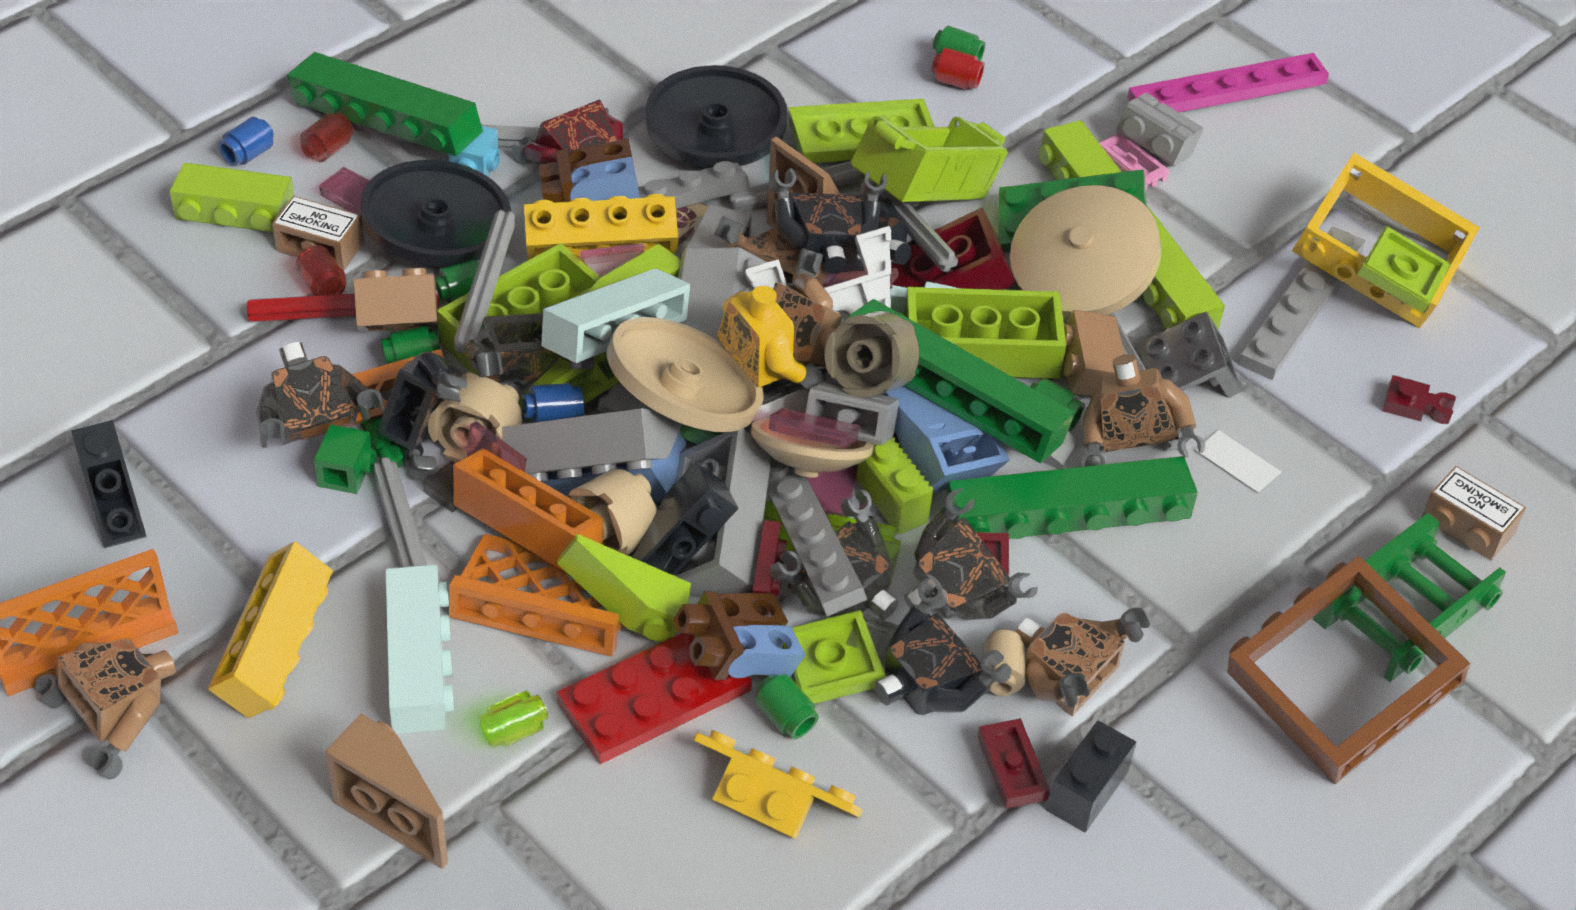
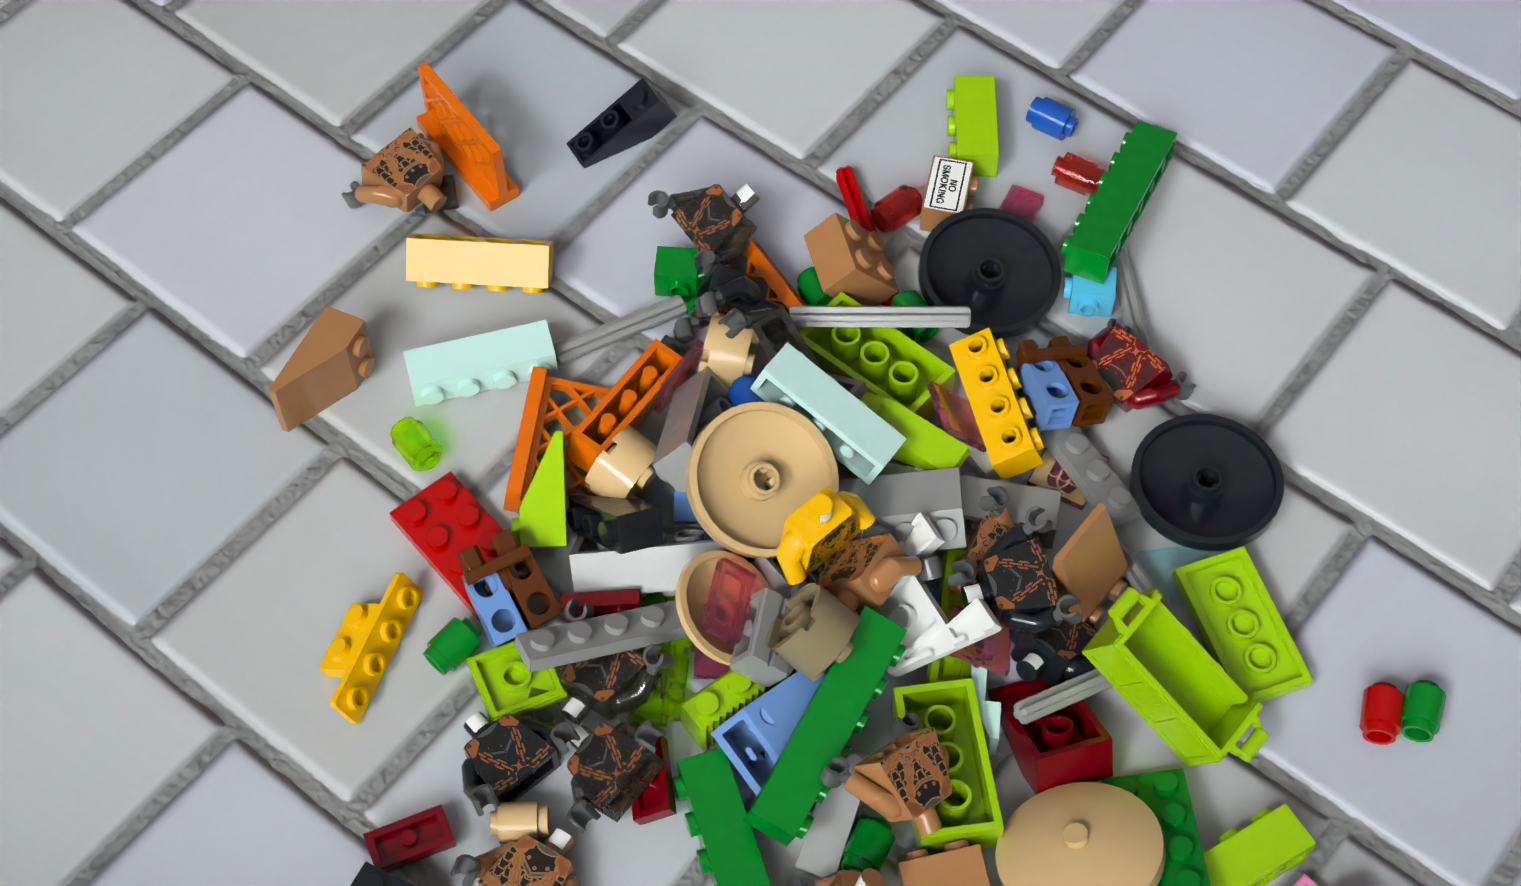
camera: 85 degrees right, 10 degrees up
none -> medium nougat torso [820,713,953,836]

